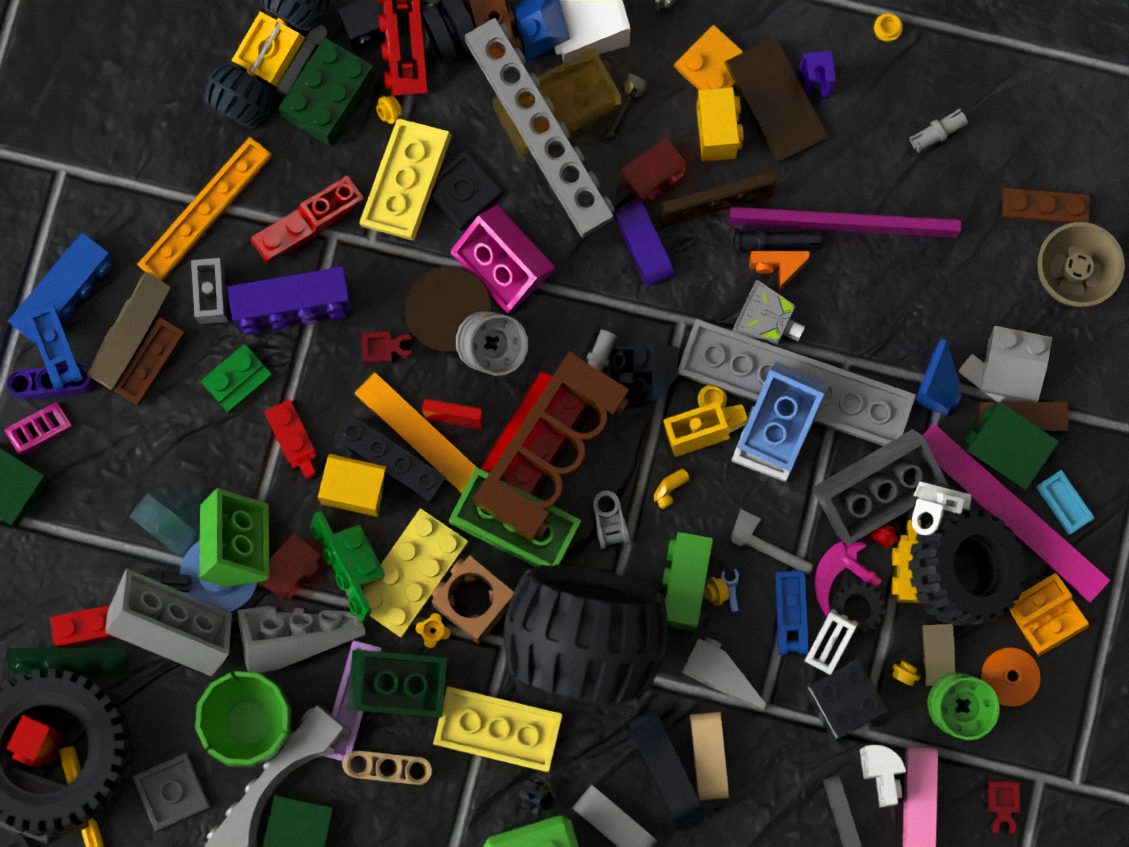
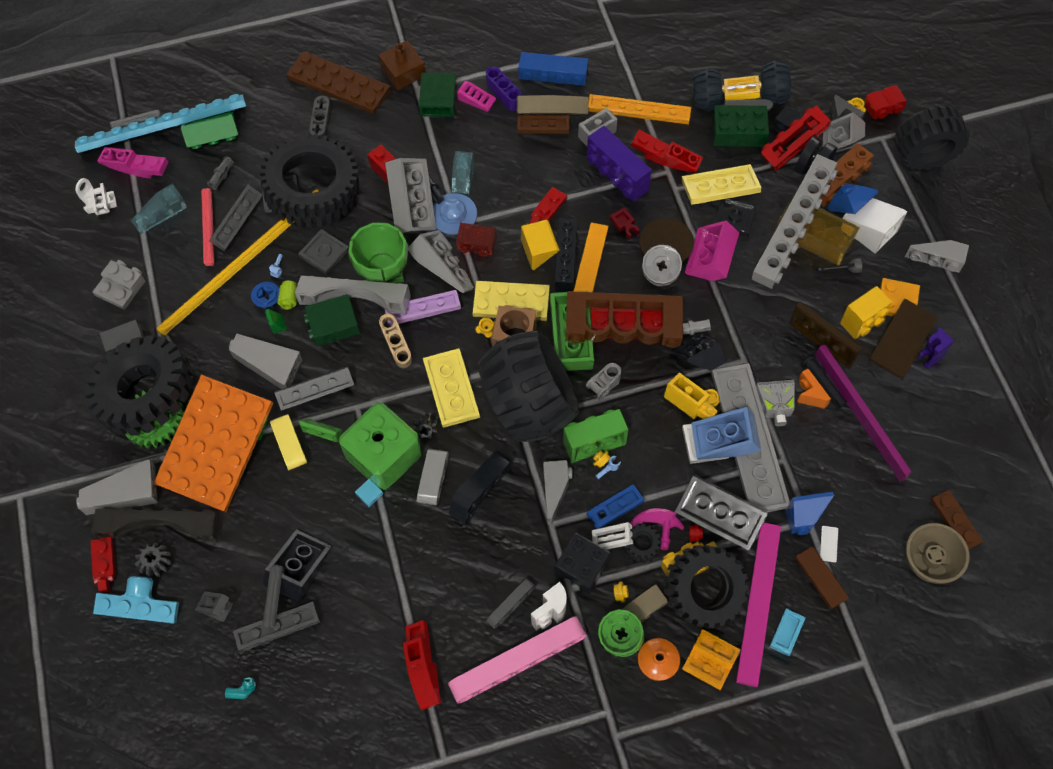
camera: 60 degrees right, 15 degrees down
clear green plate [6,648,129,676] -> none
red brick [7,715,66,768] -> none
blue plate [26,304,84,391] -> none
bright green slope [199,488,269,587] -> none
green plate [201,344,273,414] -> none
green bracket [310,510,385,623] -> none
dark green brick [347,650,447,717] -> none
yellow plate [376,96,402,124] -> none
red tile [422,399,484,430] -> none
dark purple beam [614,201,675,287] -> none
clear red brick [620,138,687,203] -> none
yellow arm [653,469,689,509] -> none
tan beam [690,712,729,801] -> none
light grey piece [731,509,813,574] -> none
yellow plate [874,13,903,42] -> none
light grey pin [909,109,968,153] -> none
white piece [912,482,971,535] -> none
dark green brick [963,401,1059,490] -> none
light grey slope [980,326,1052,403] -> none
dark red plate [988,782,1020,834] -> none

